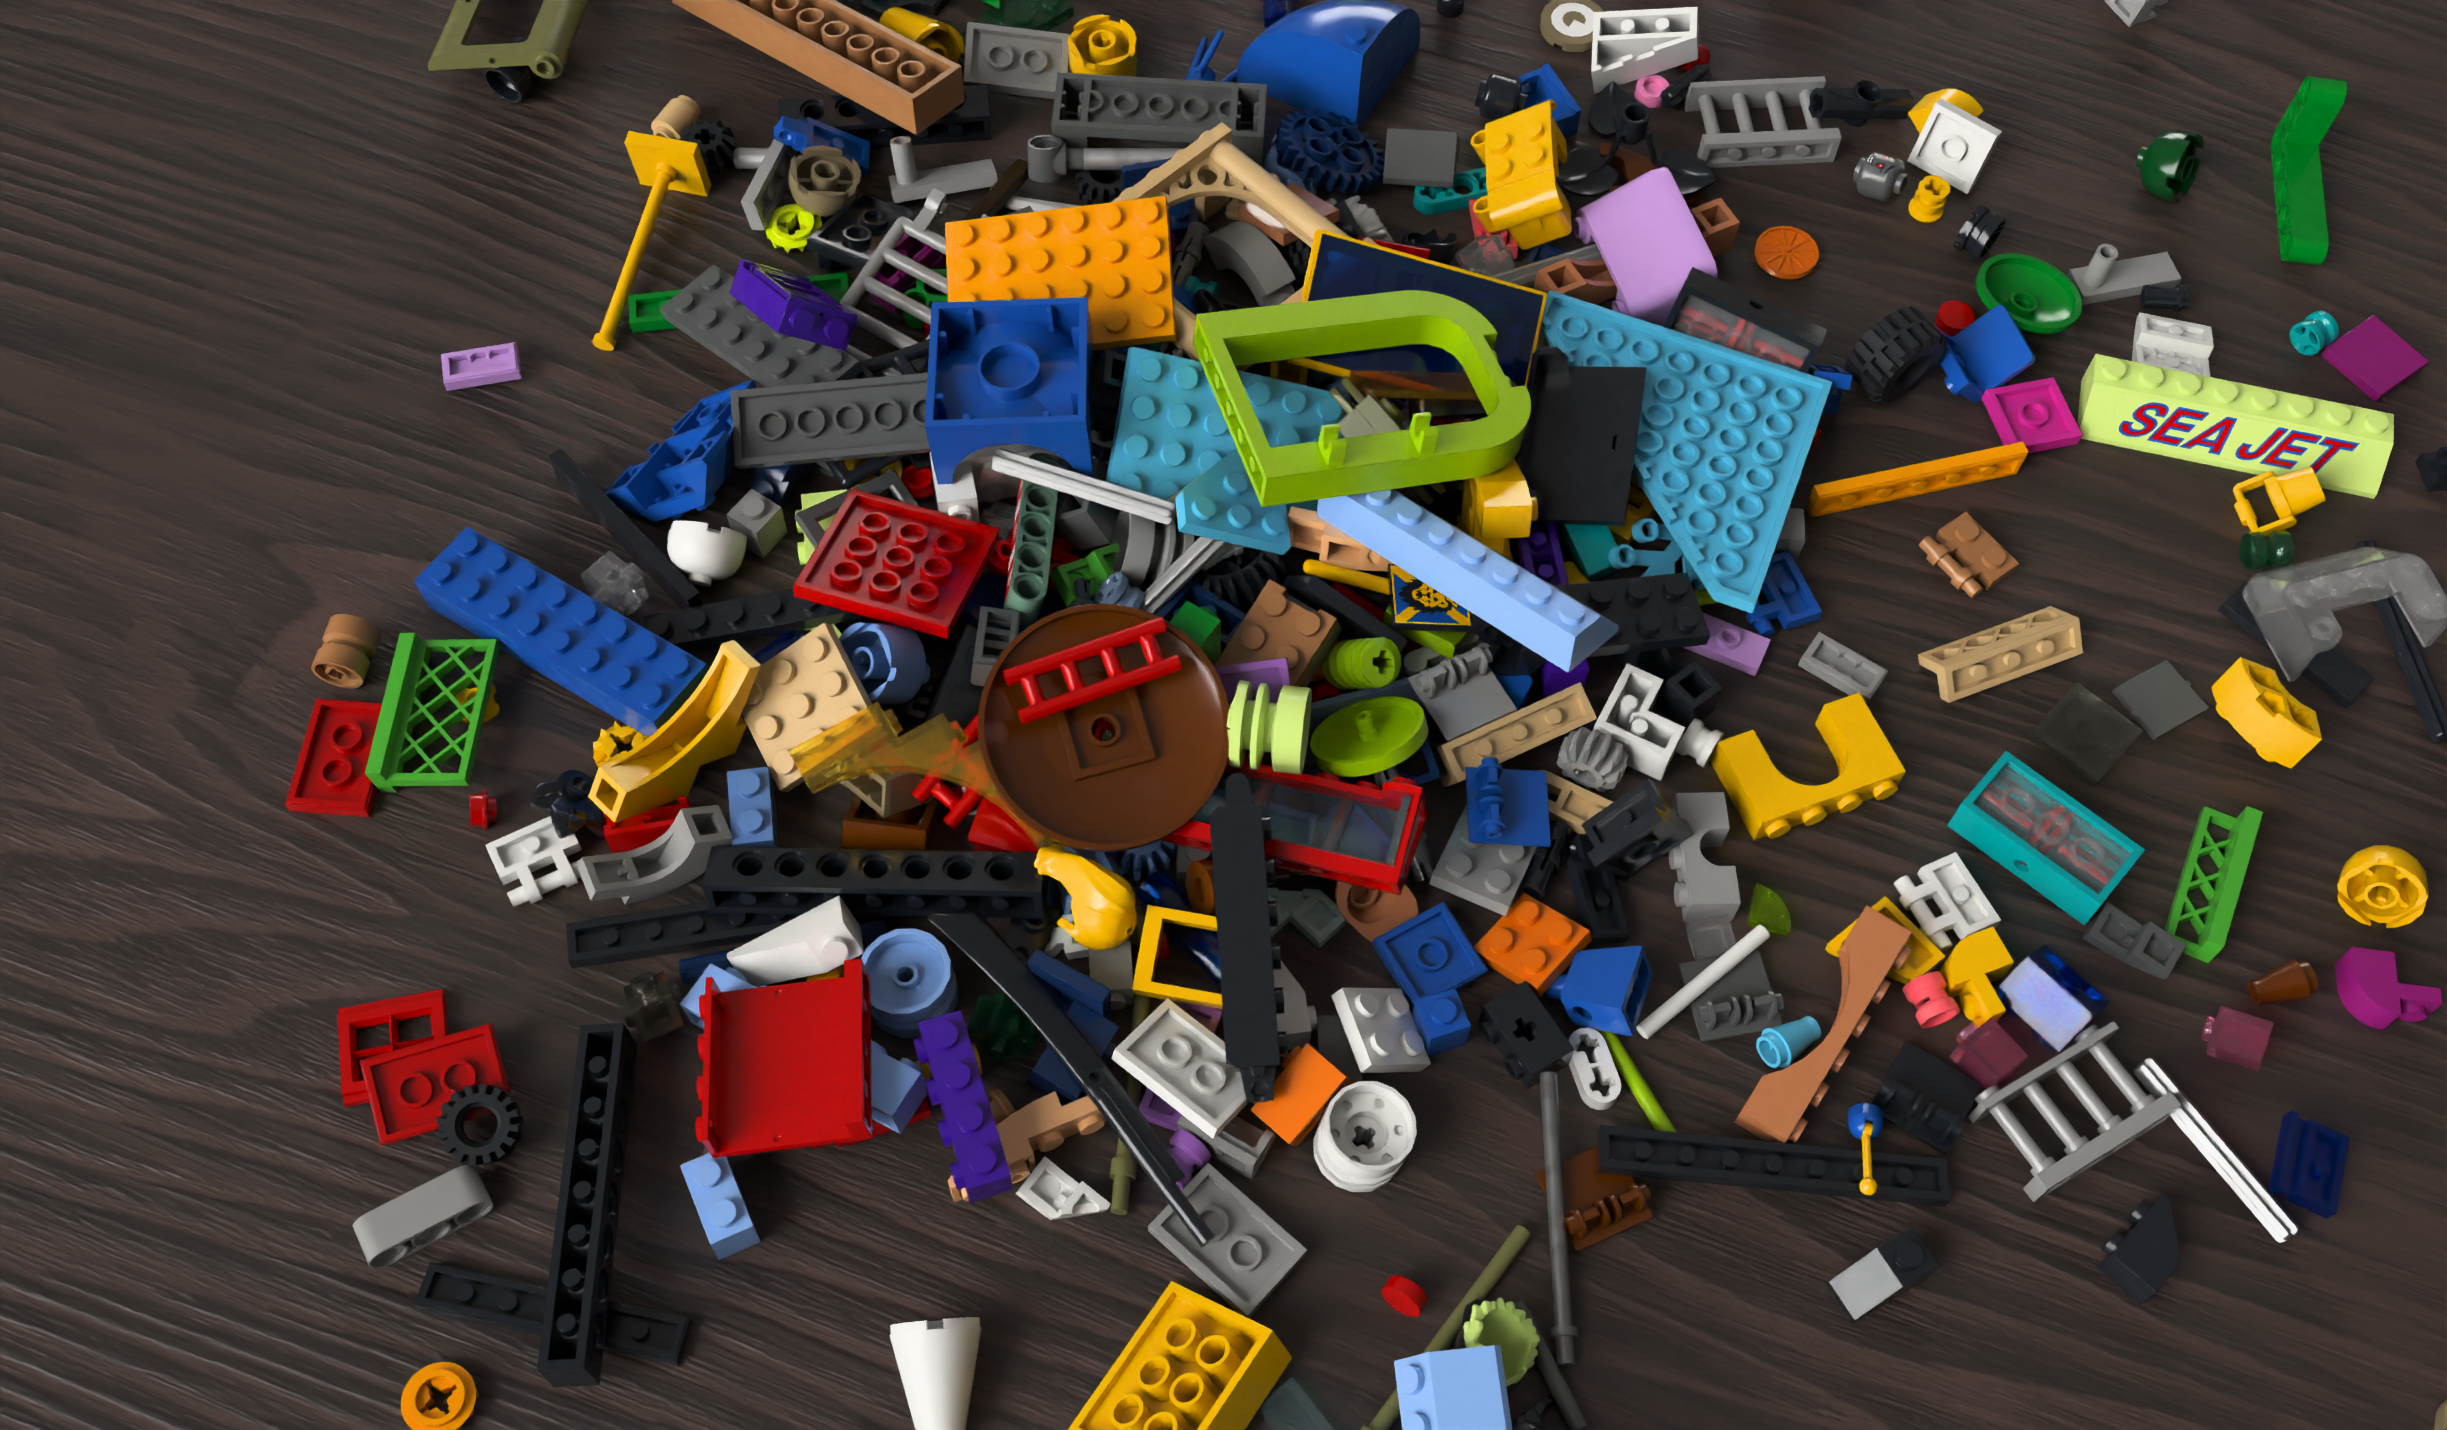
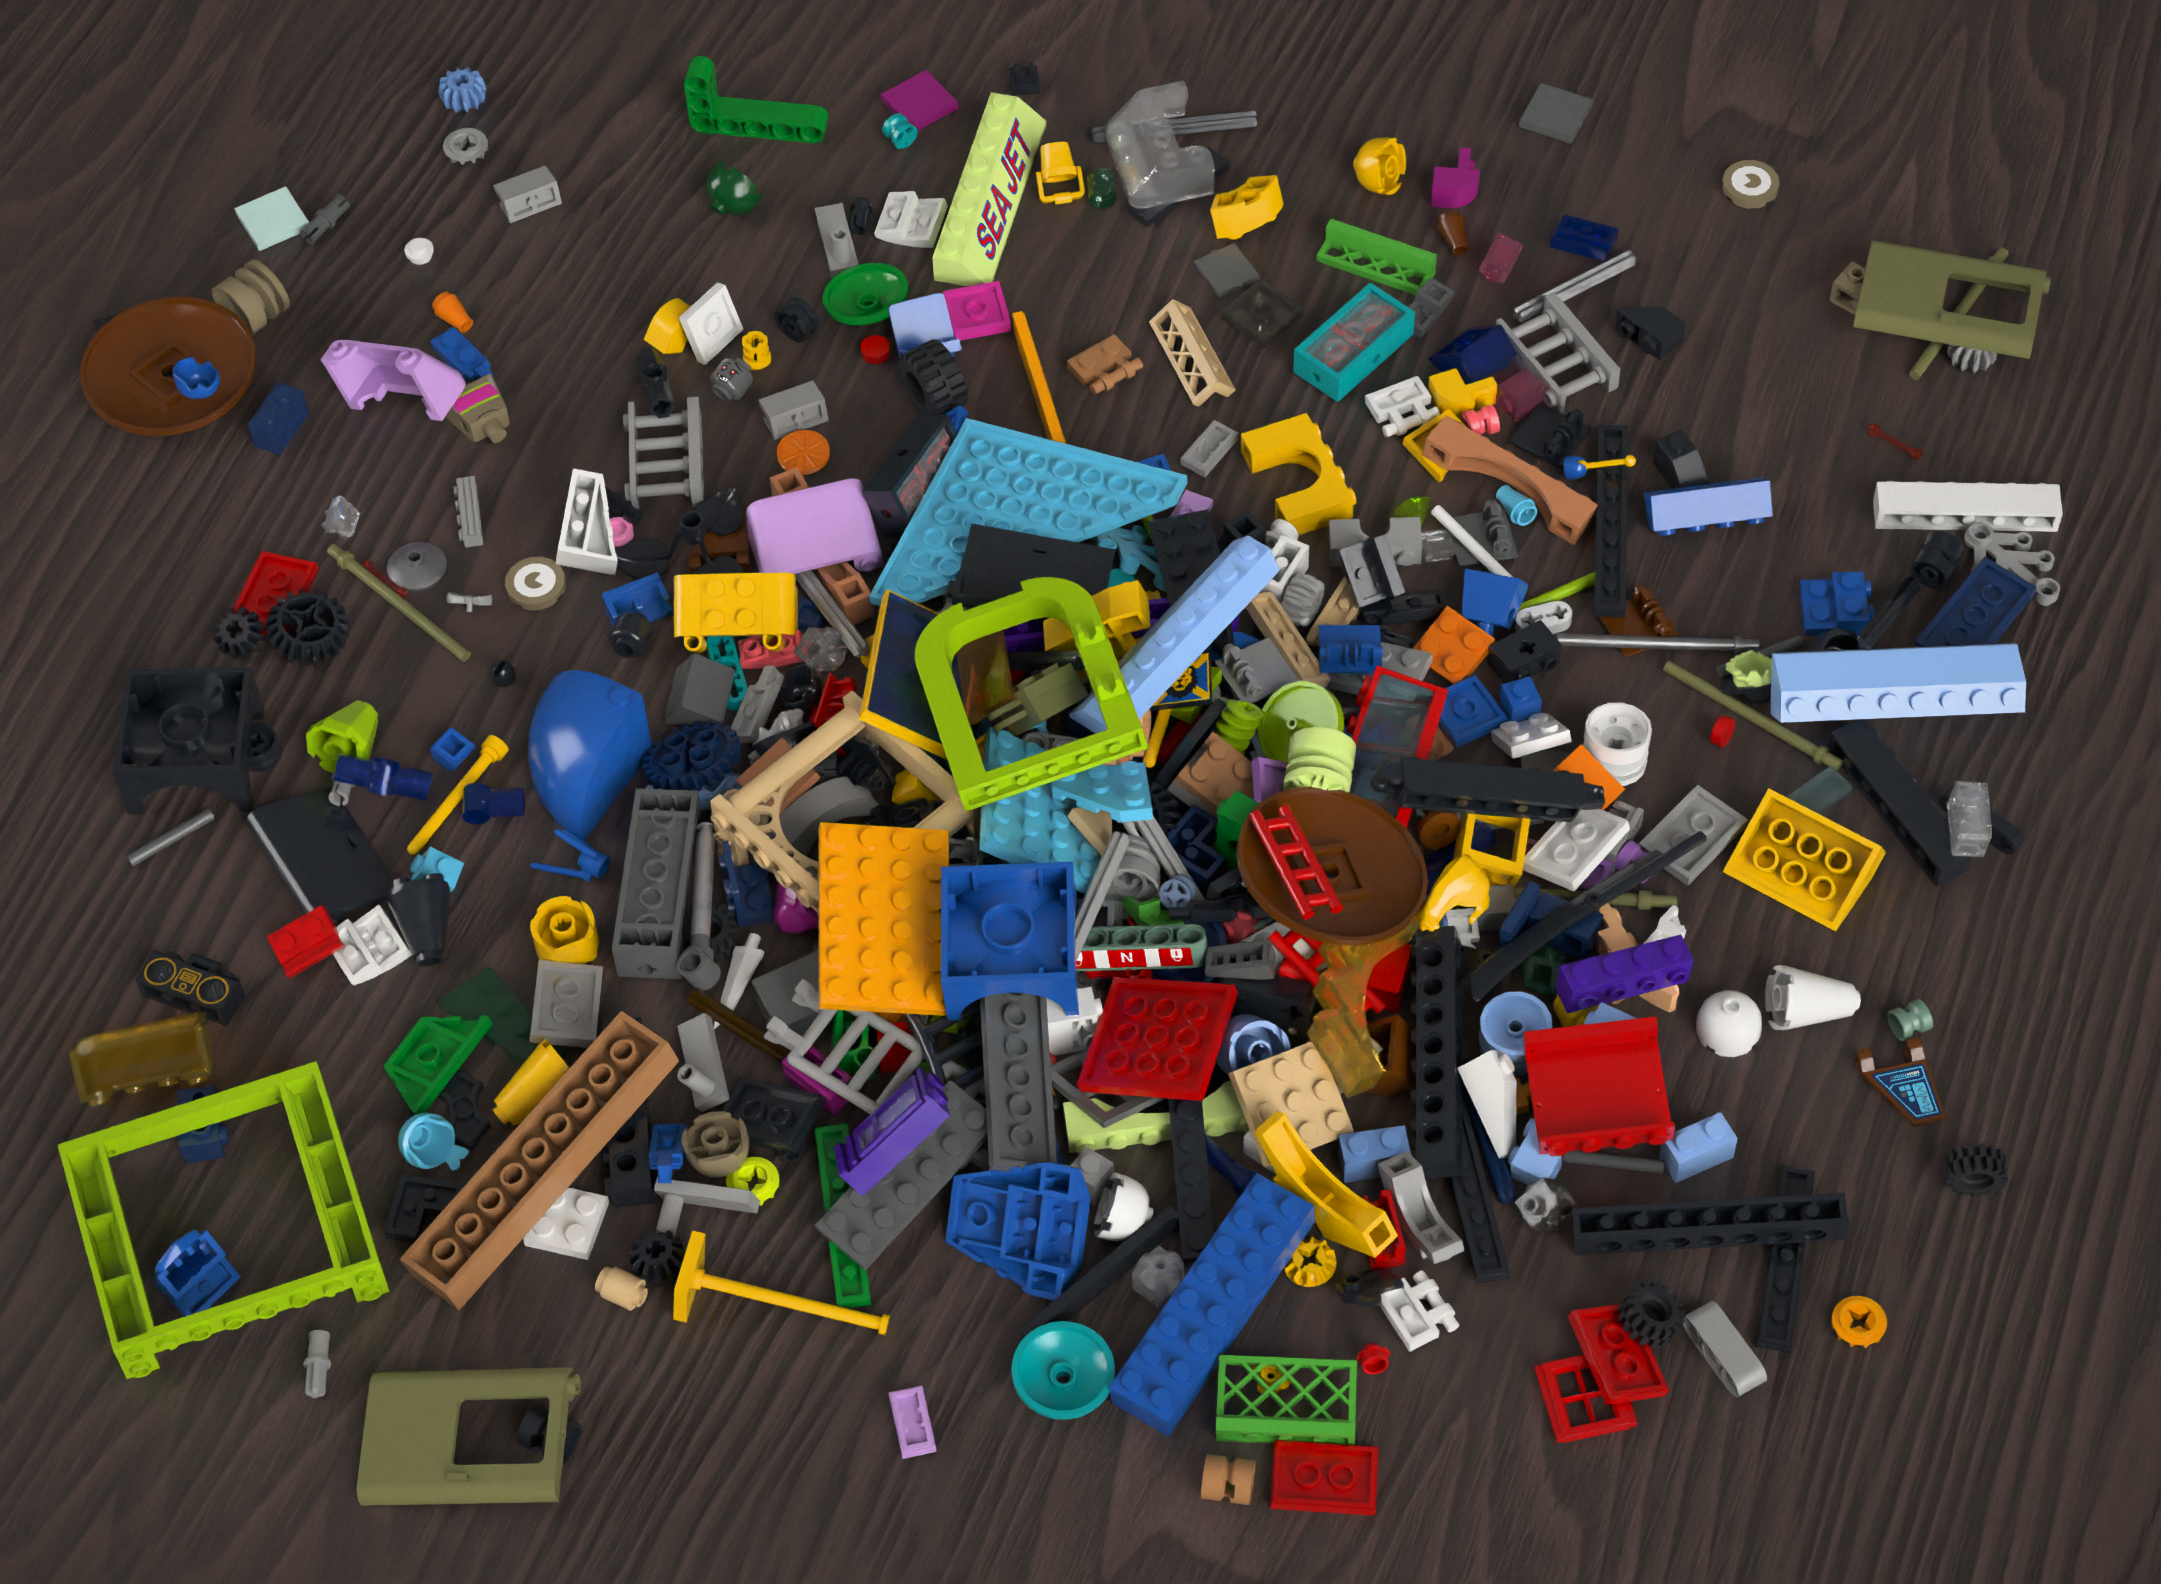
camera: 85 degrees left, 5 degrees down
none -> white plate [523,1188,609,1260]
none -> light grey hinge [731,666,784,743]
none -> light grey hinge [759,380,829,440]
none -> teal dish [1012,1321,1115,1420]
none -> brick [1644,477,1773,535]
none -> white cylinder [1696,990,1762,1057]

